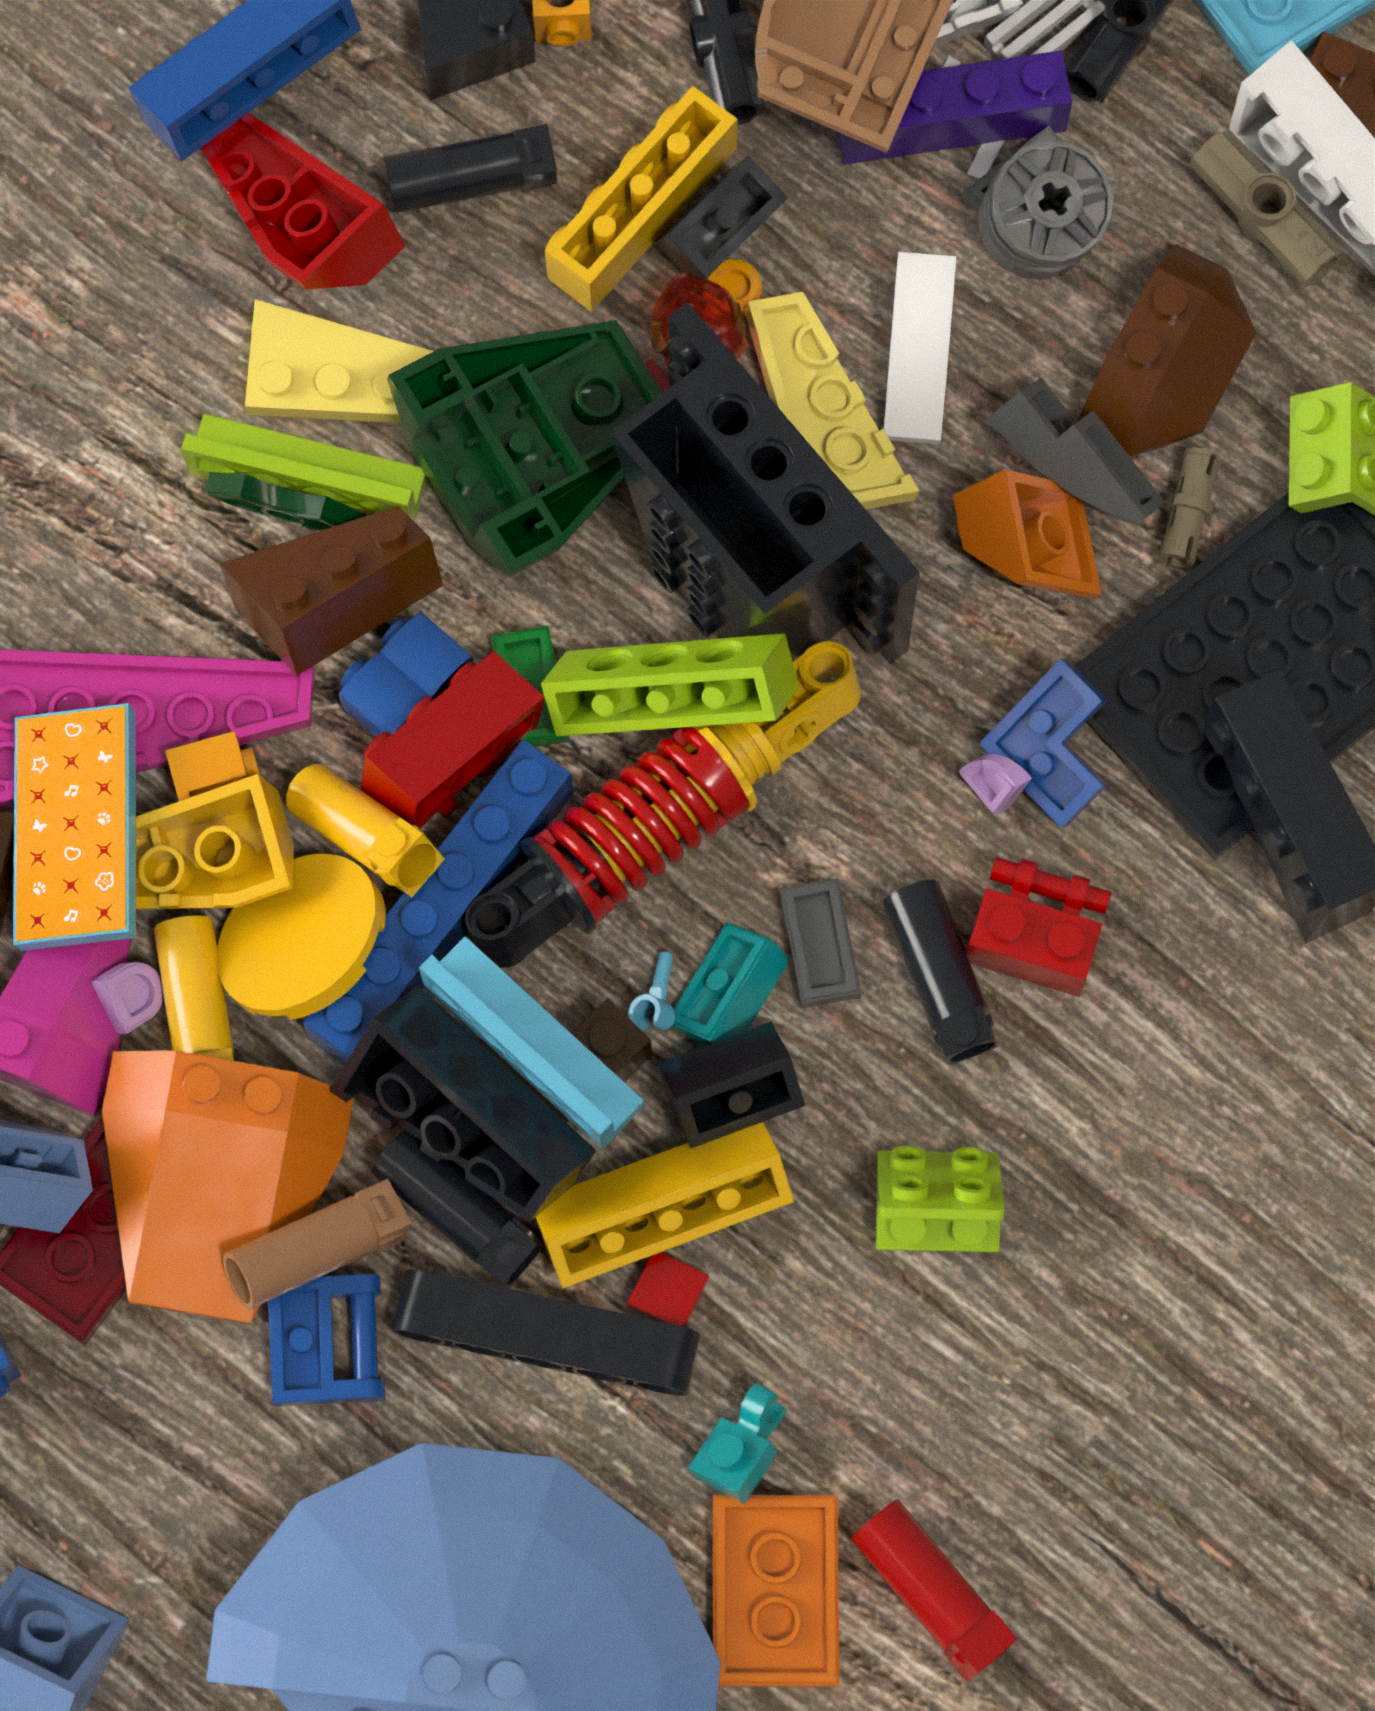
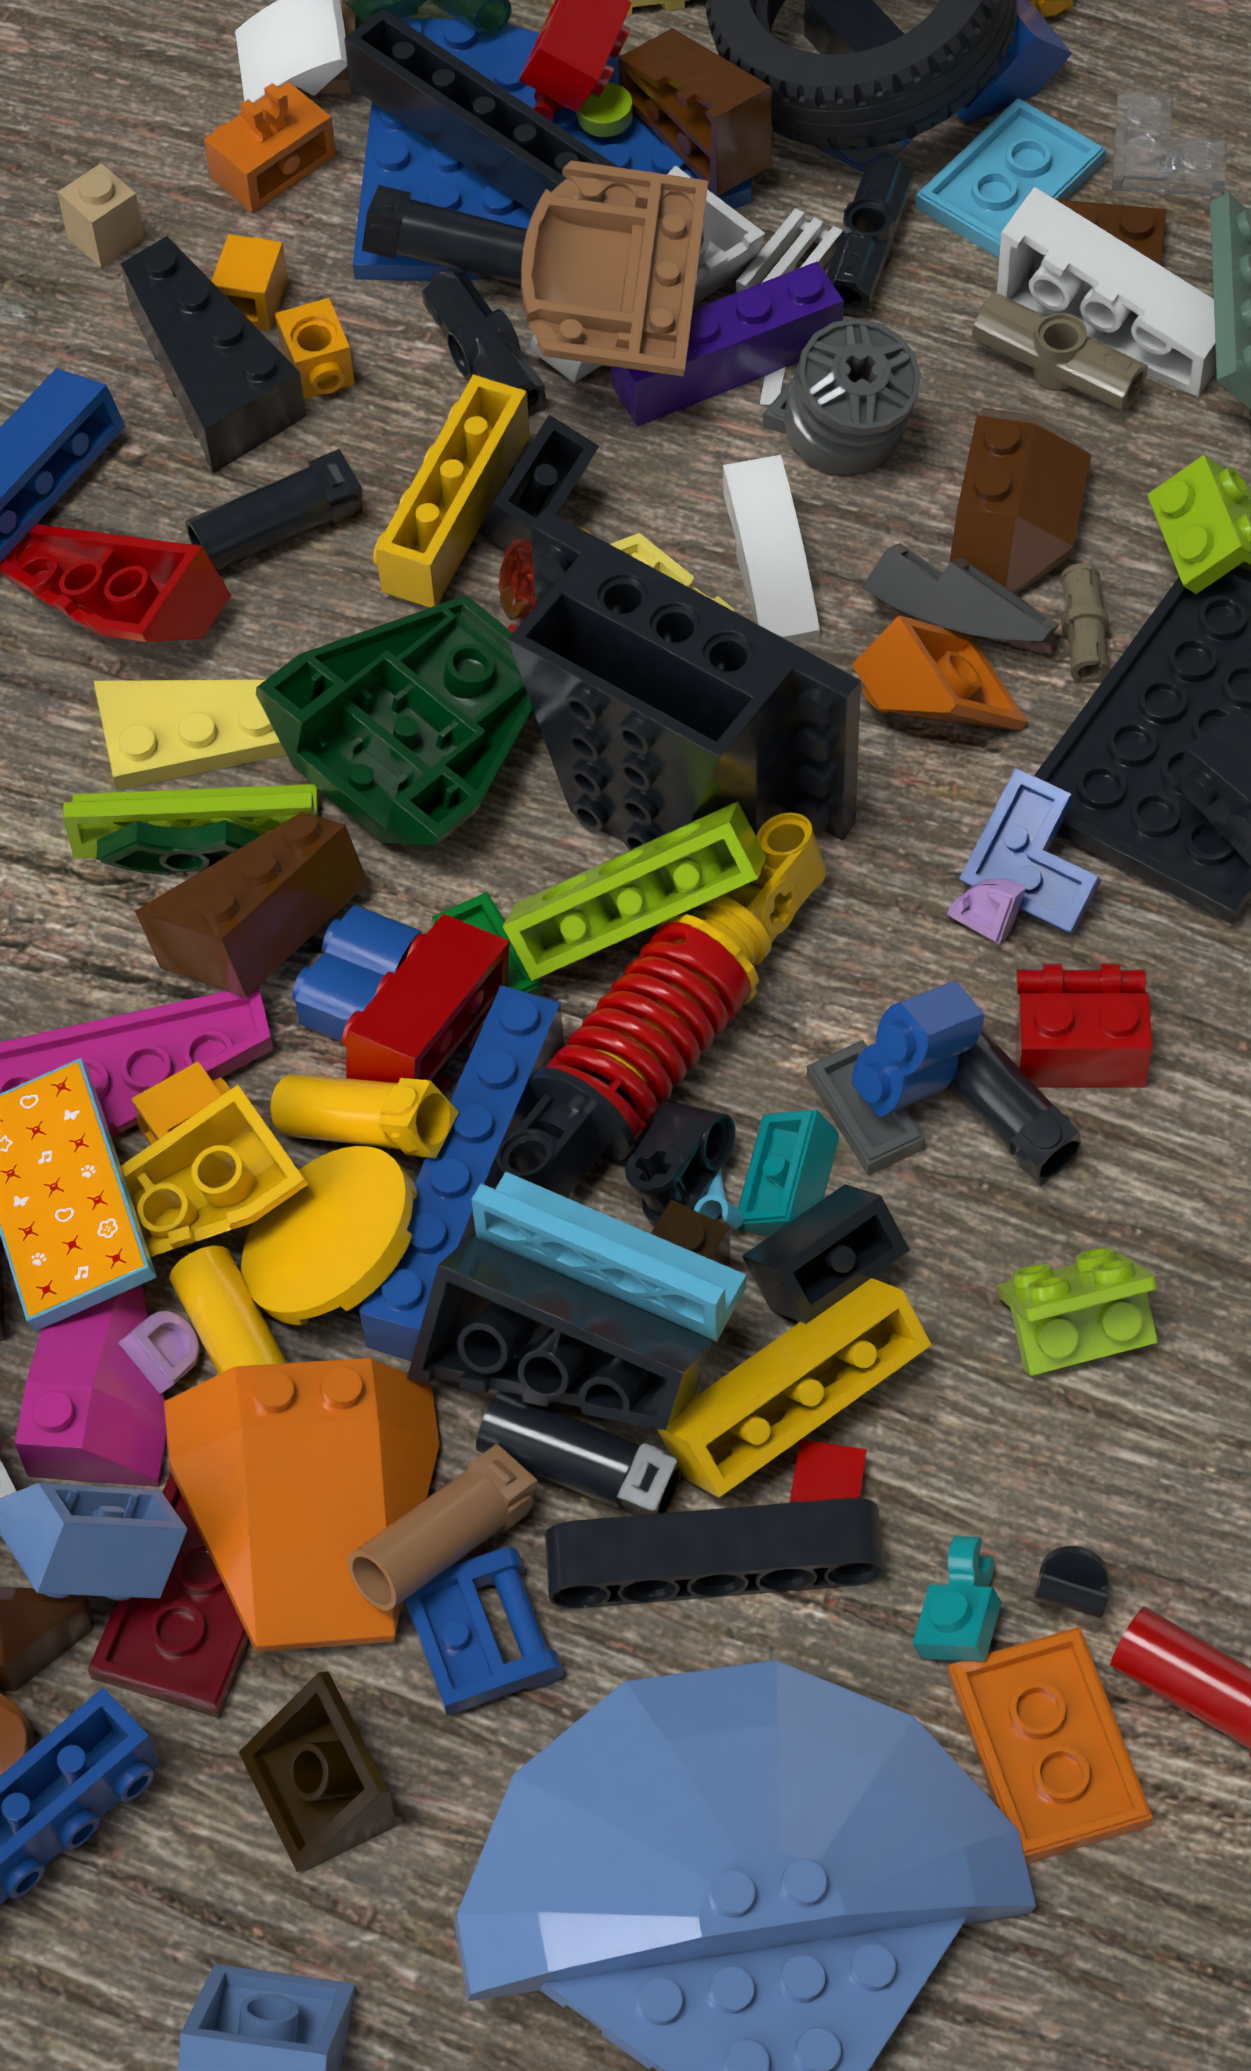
camera: 15 degrees left, 15 degrees down
none -> dark brown slope [239,1671,397,1872]
none -> black piece [625,1101,736,1226]
none -> blue brick [852,981,984,1117]
none -> black plate [1034,1546,1109,1619]

